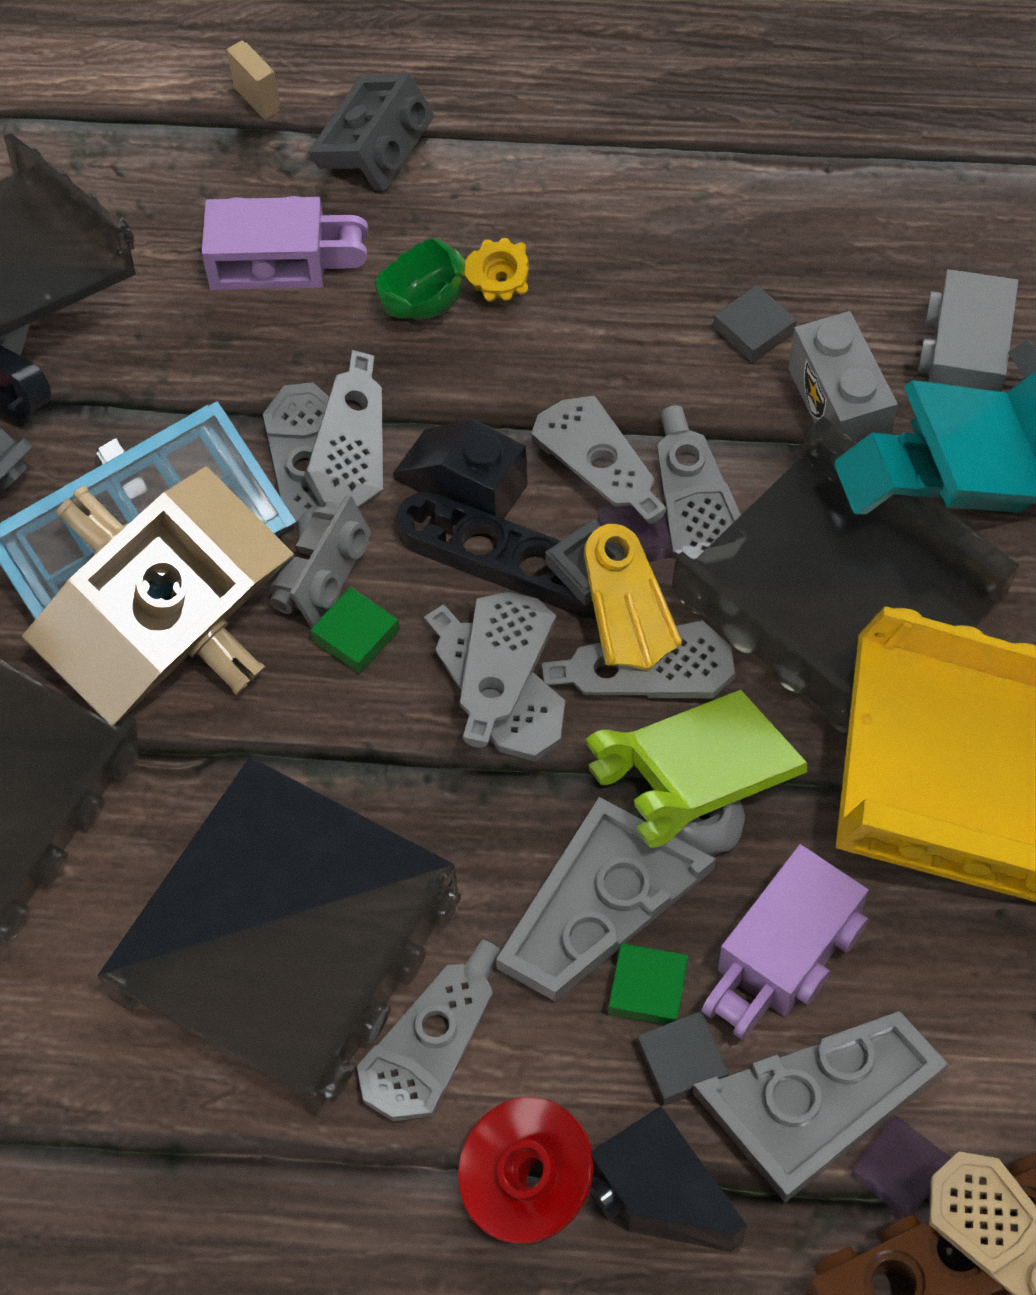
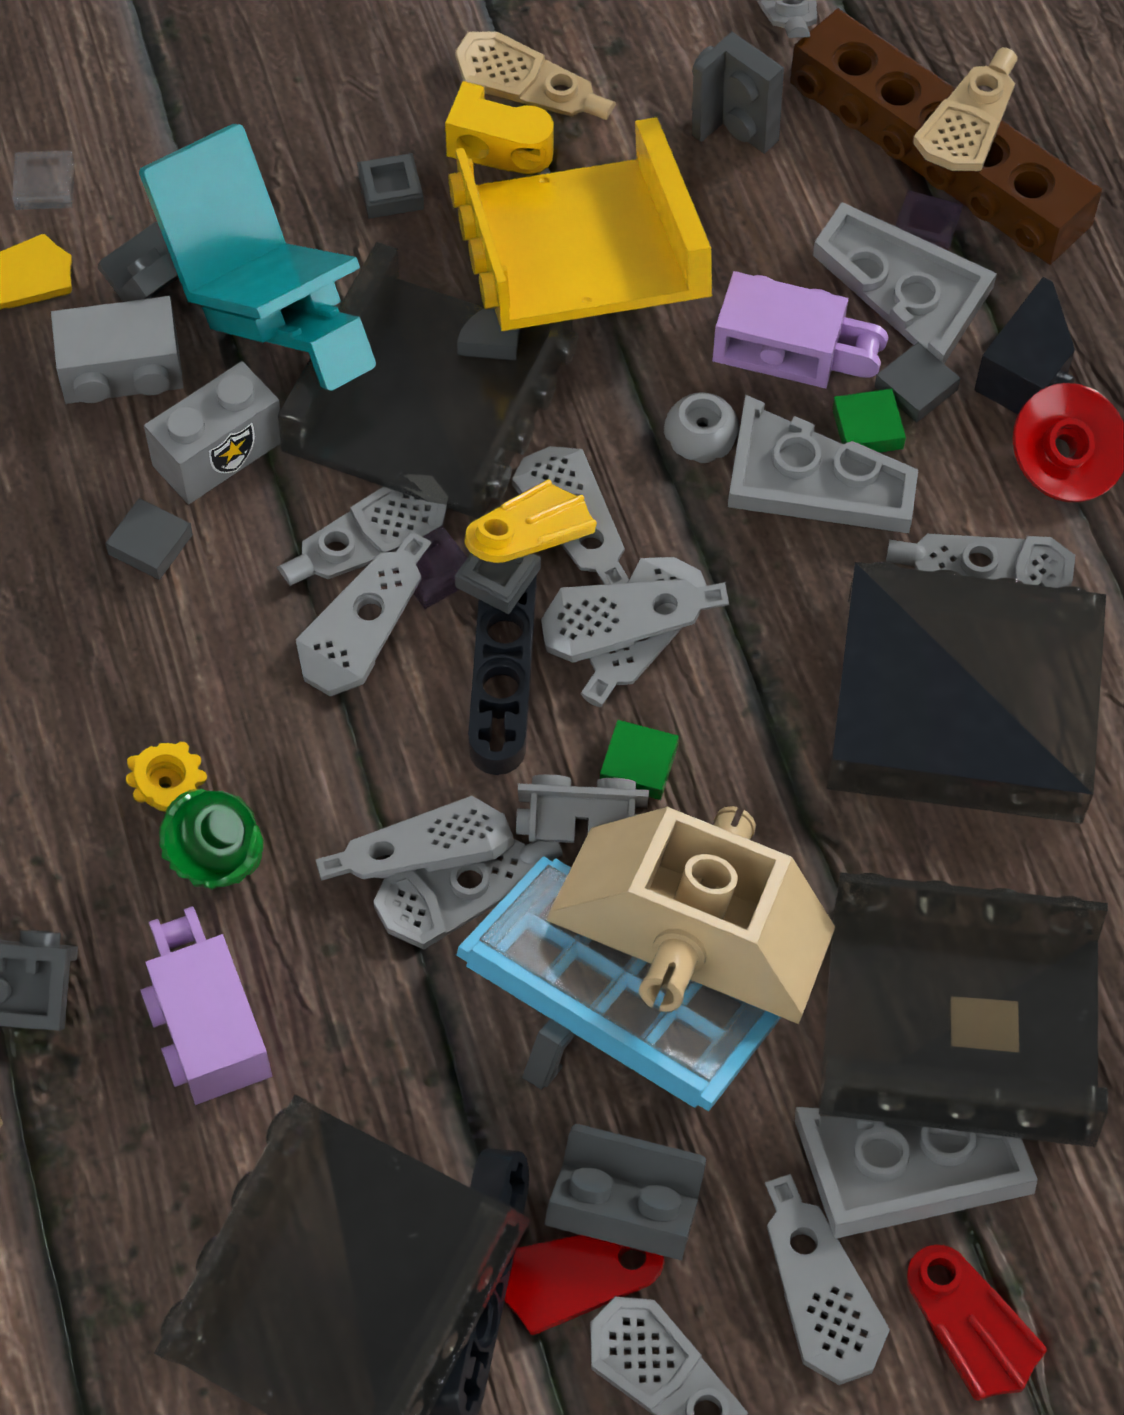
camera: 115 degrees left, 0 degrees up
black slope [393,420,528,519] -> none
lime flag [586,690,807,848] -> none

